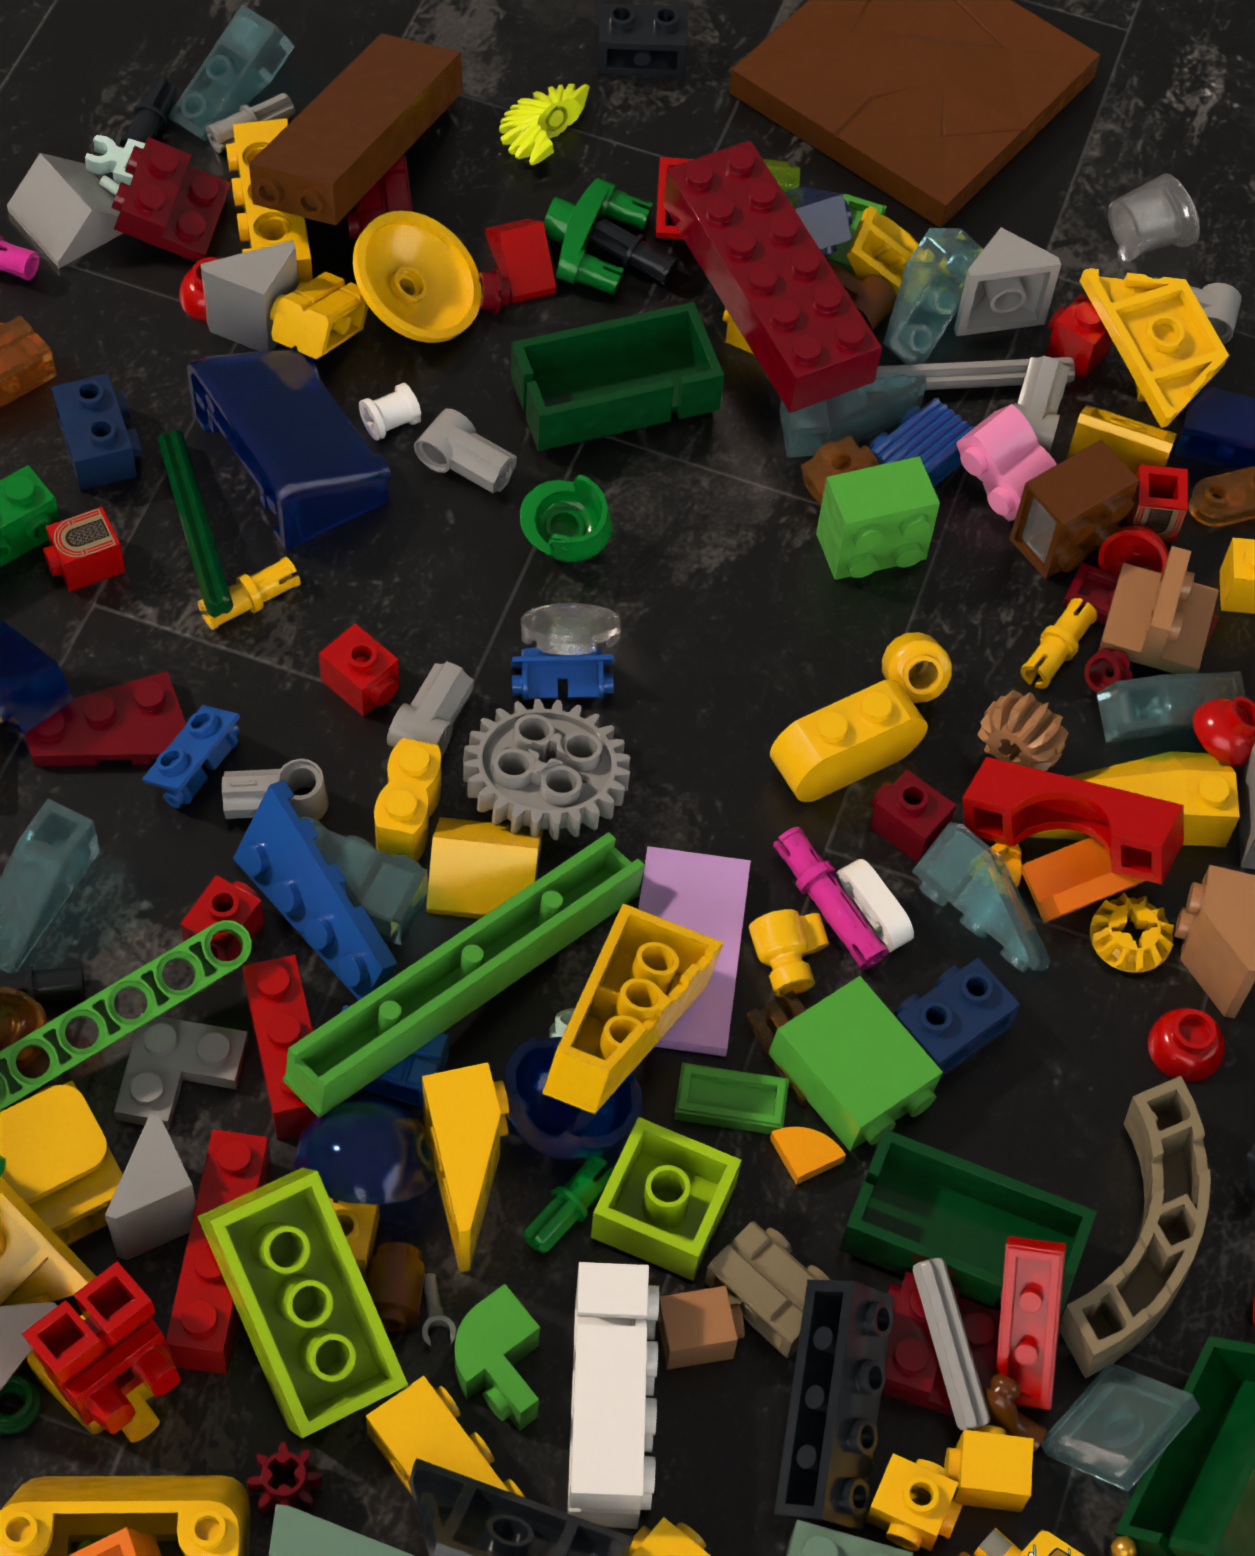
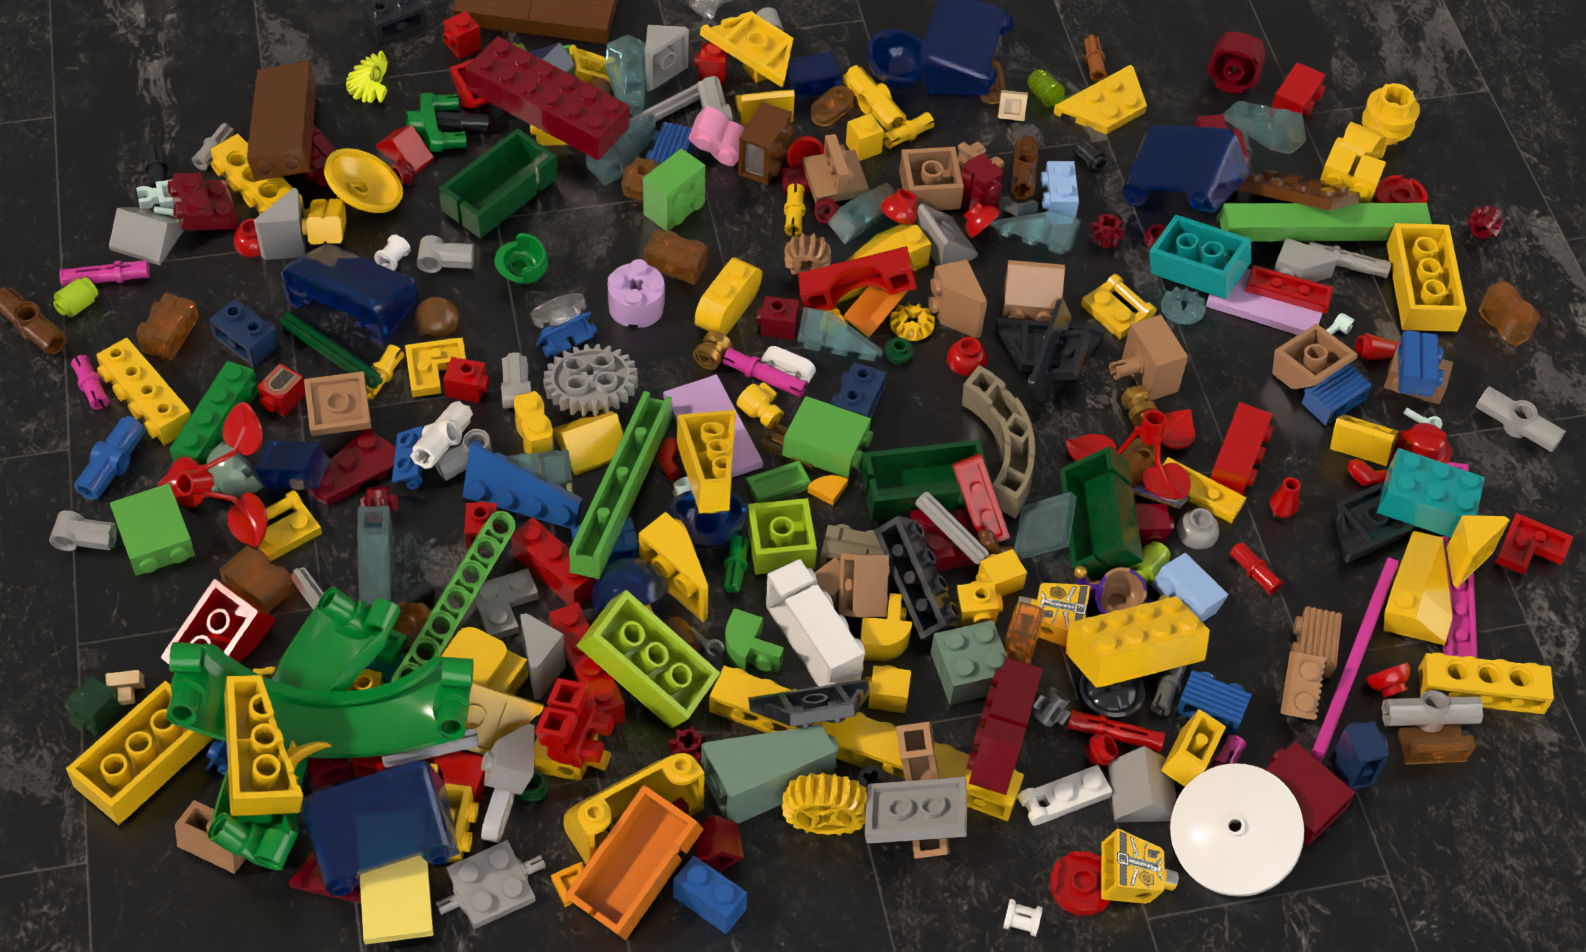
camera: 30 degrees left, 5 degrees down
clear light blue slope [167,5,295,141] -> none
yellow head [882,632,952,703] -> none
red brick [1128,464,1188,542] -> none
none -> medium nougat bracket [304,371,371,436]
none -> dark red gear [360,486,399,520]
none -> yellow plate [405,337,466,397]
none -> white piece [410,401,473,469]
none -> clear orange hair [413,297,459,339]
none -> red brick [443,11,482,59]
none -> lavender brick [608,259,665,328]
none -> clear orange brick [643,229,708,285]
none -> red arm [657,437,681,480]
none -> pearl gold wheel [693,330,732,370]
none -> medium nougat brick [838,553,890,617]
none -> yellow brick [860,593,912,661]
none -> dark green plate [885,338,913,365]

